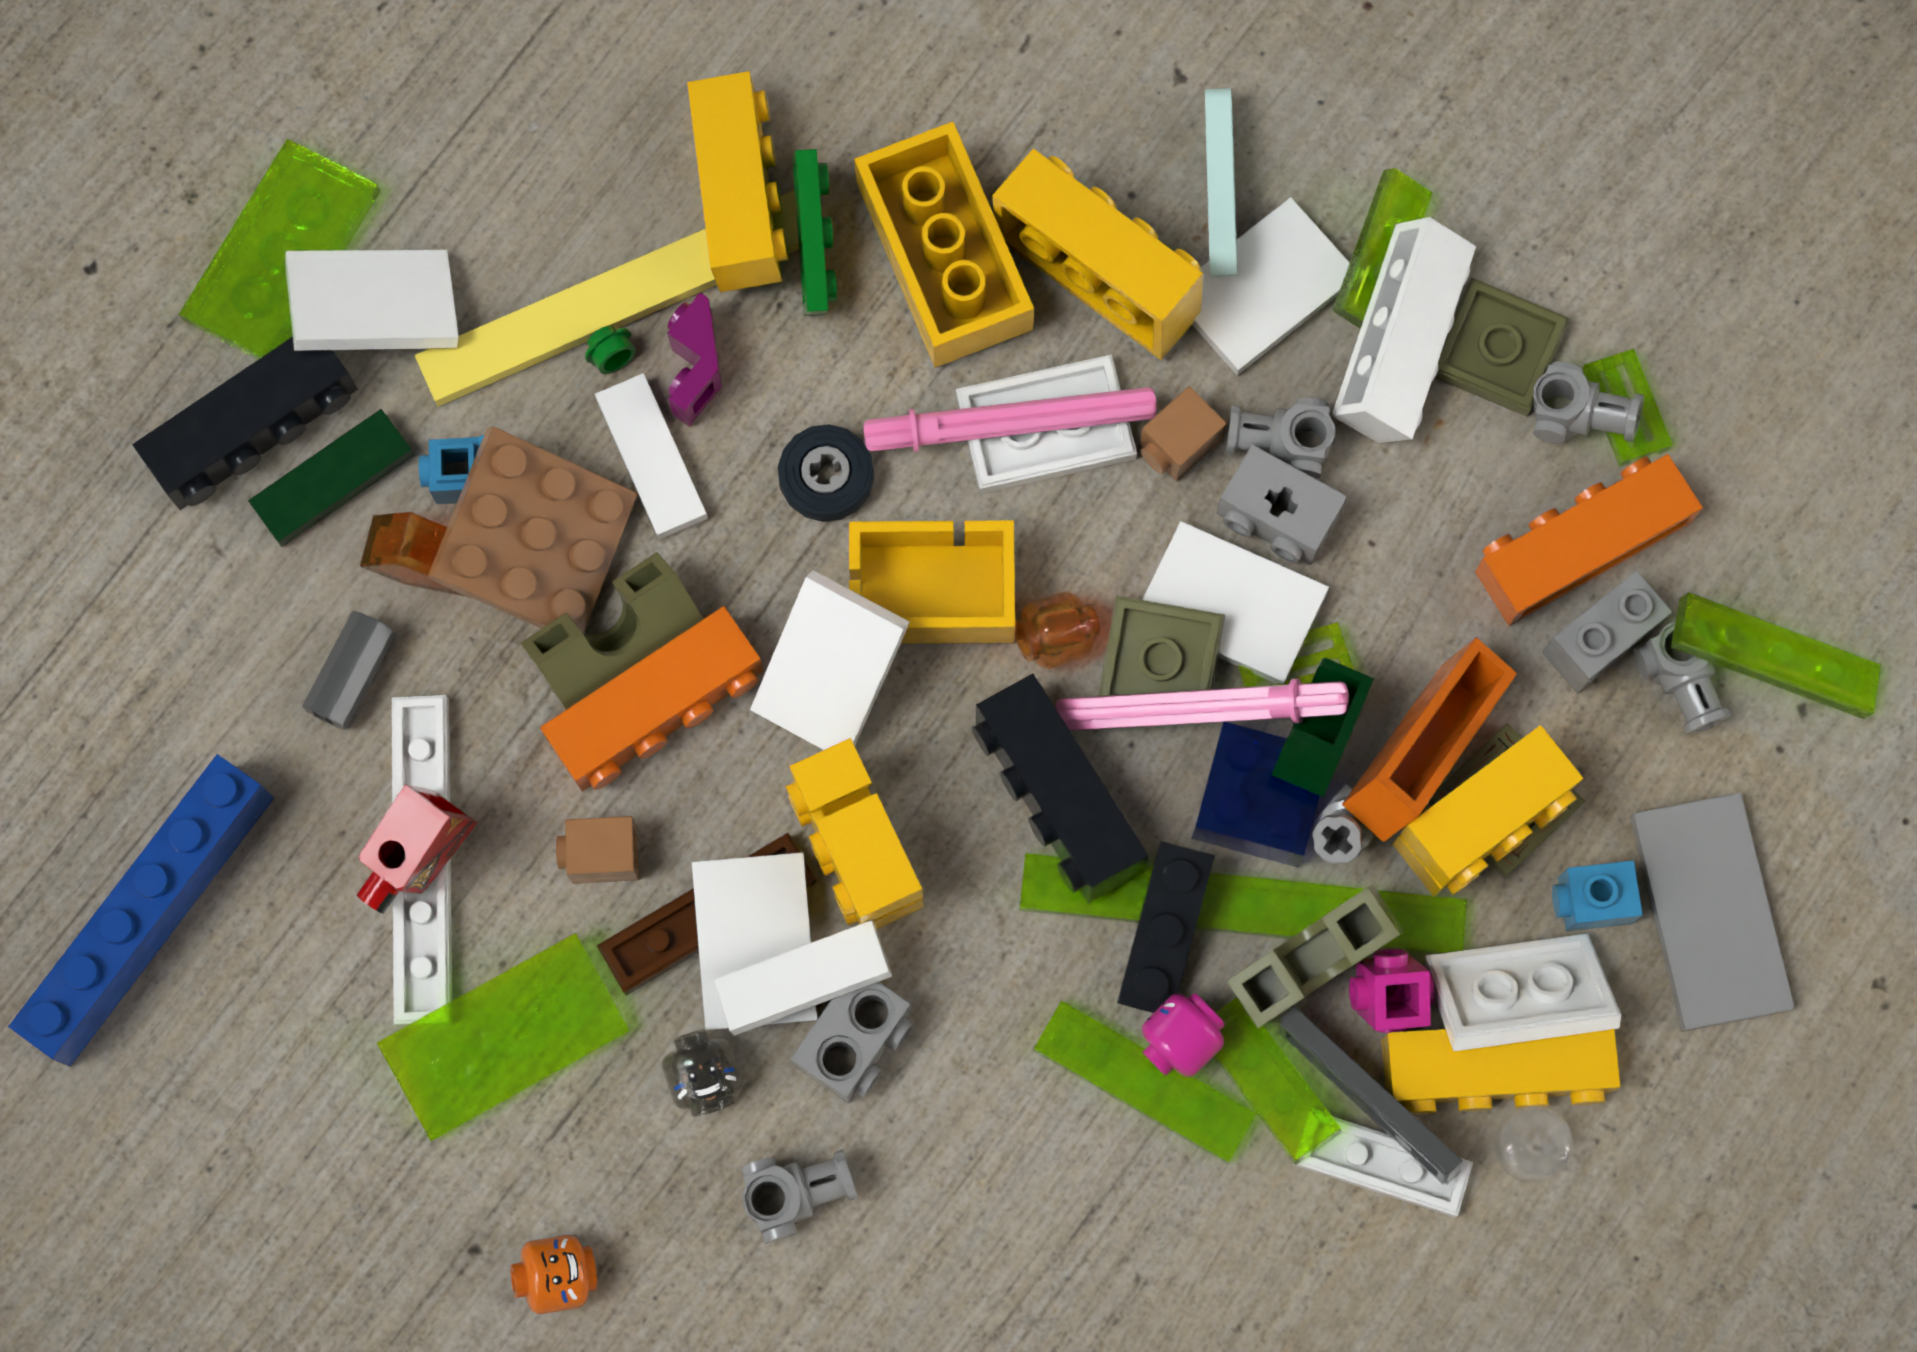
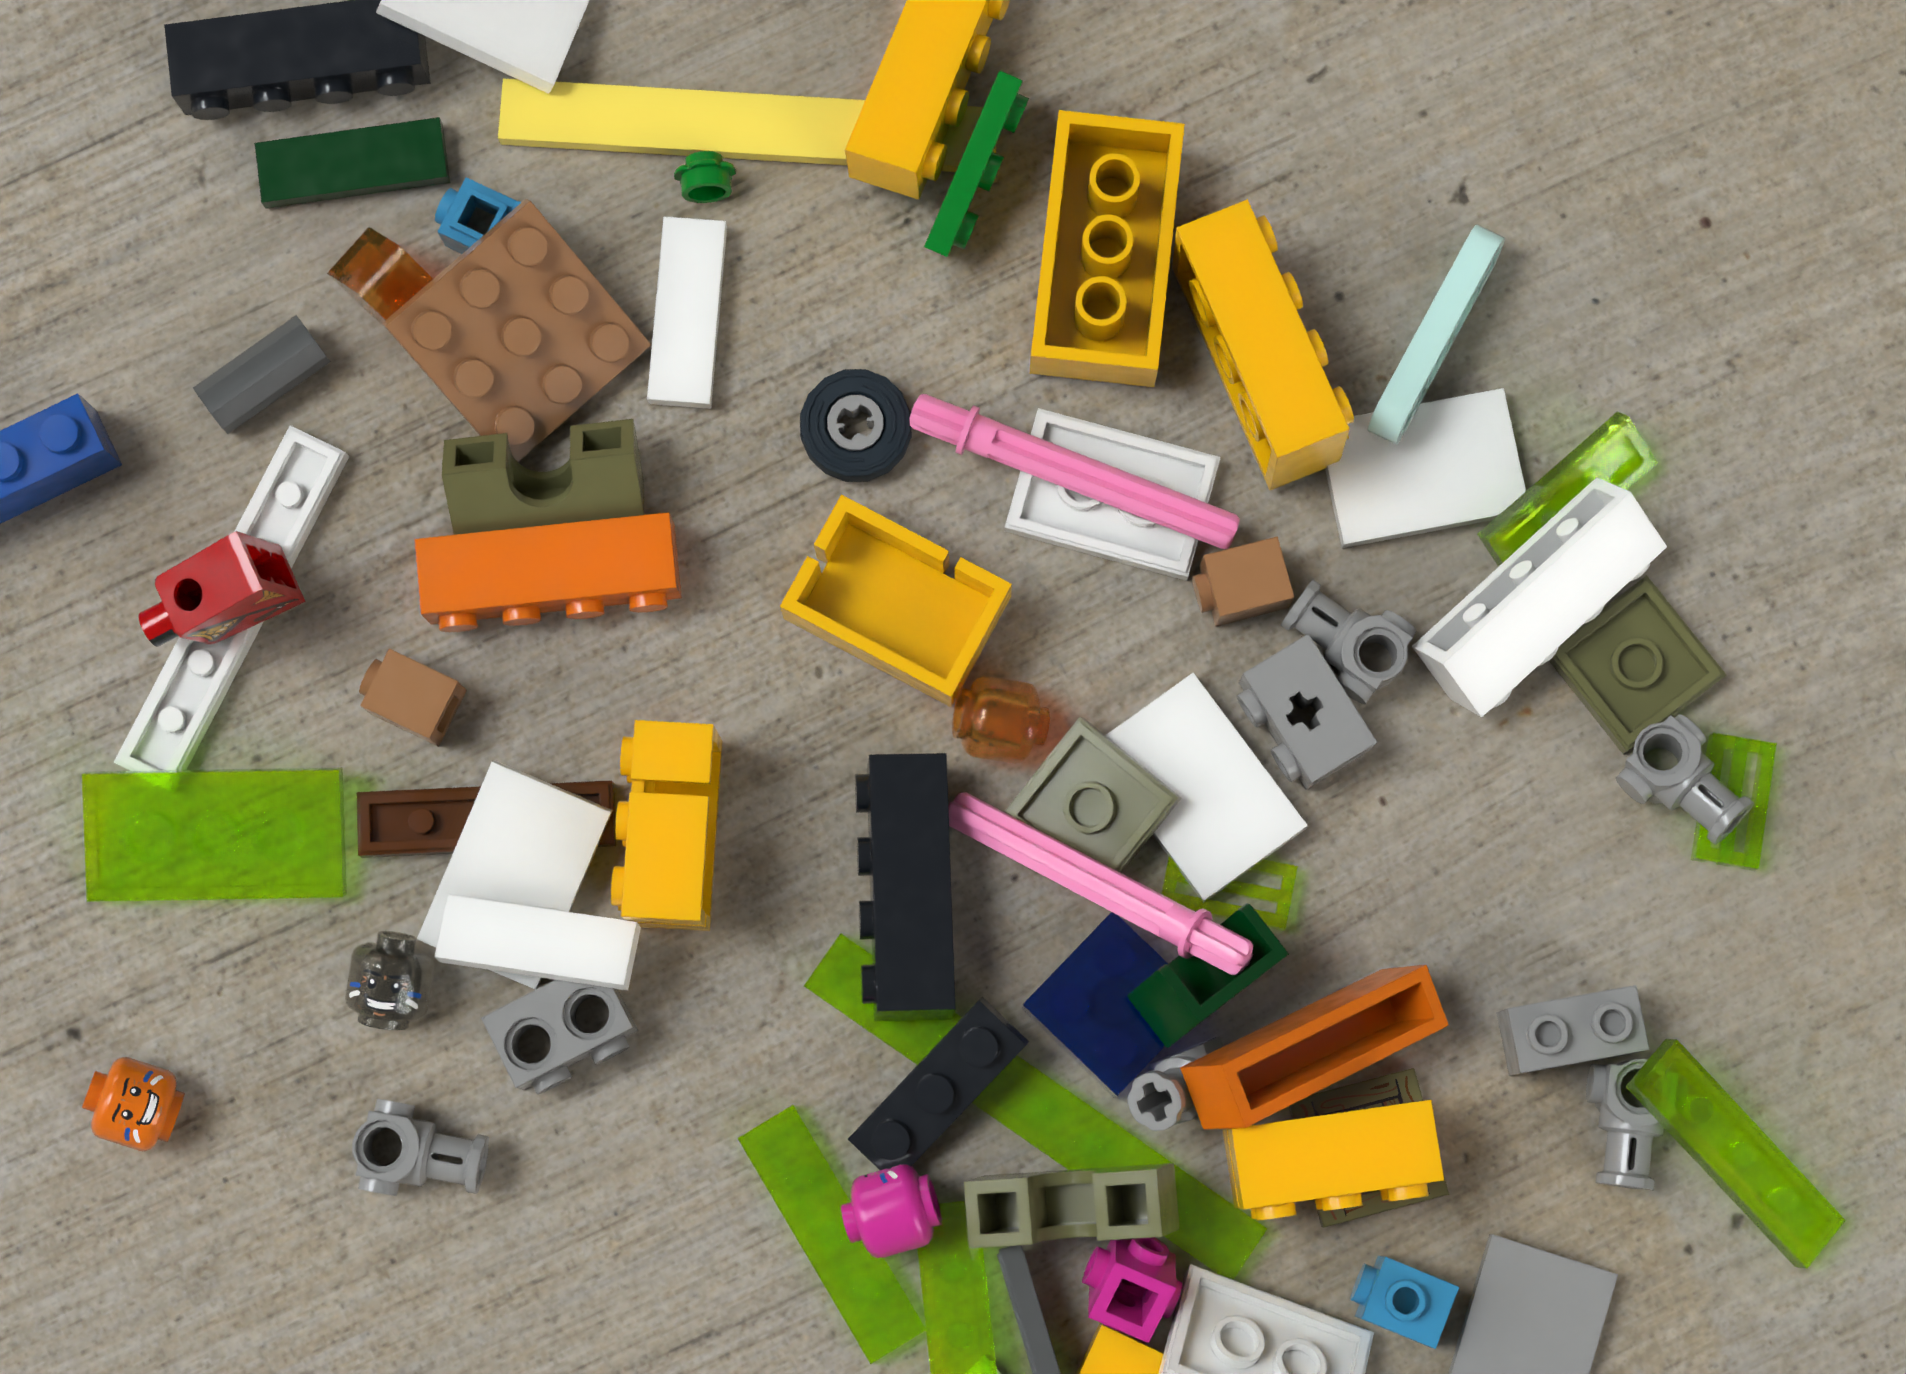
camera: 30 degrees right, 5 degrees up
magenta slope [667,292,722,427] -> none
white tile [750,570,910,750] -> none
orange brick [1475,454,1703,626] -> none

